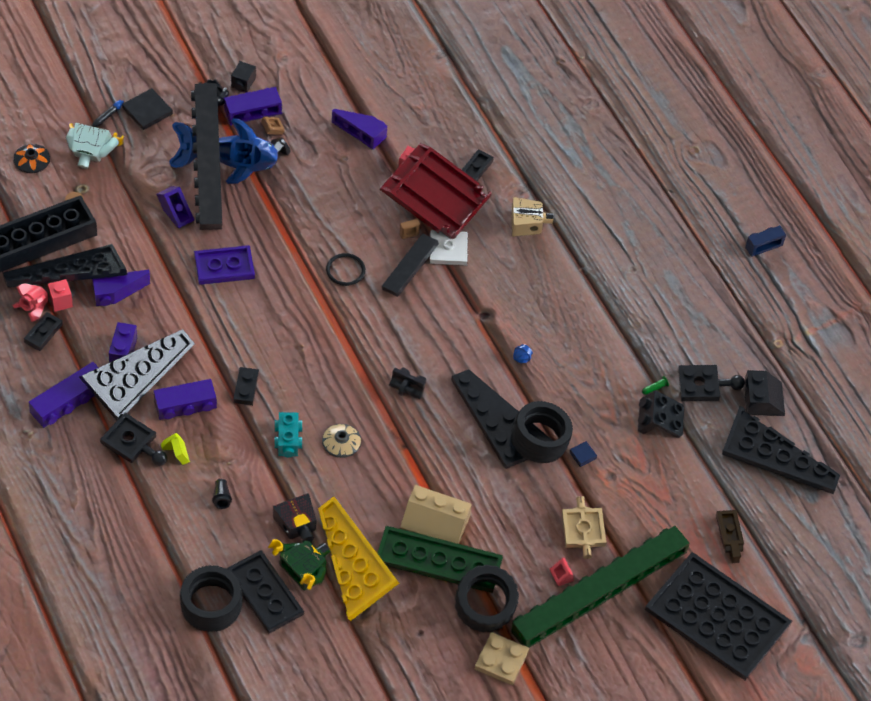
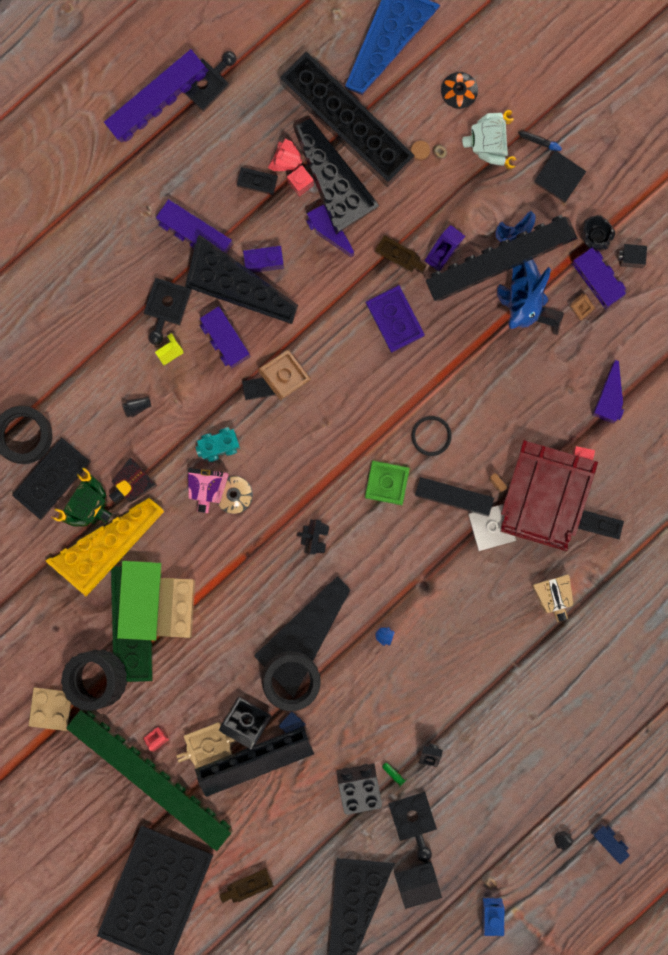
camera: 85 degrees right, 30 degrees up
none -> bright green tile [117,561,162,641]
none -> torso [188,468,229,513]
none -> black brick [195,726,314,797]
none -> black brick [219,697,271,749]
none -> medium nougat tile [258,350,311,401]
none -> bright green tile [365,461,410,506]
none -> dark brown hinge [375,235,427,274]
none -> black hinge [418,743,443,767]
none -> blue torso [482,898,504,936]
none -> black plate [554,831,575,852]

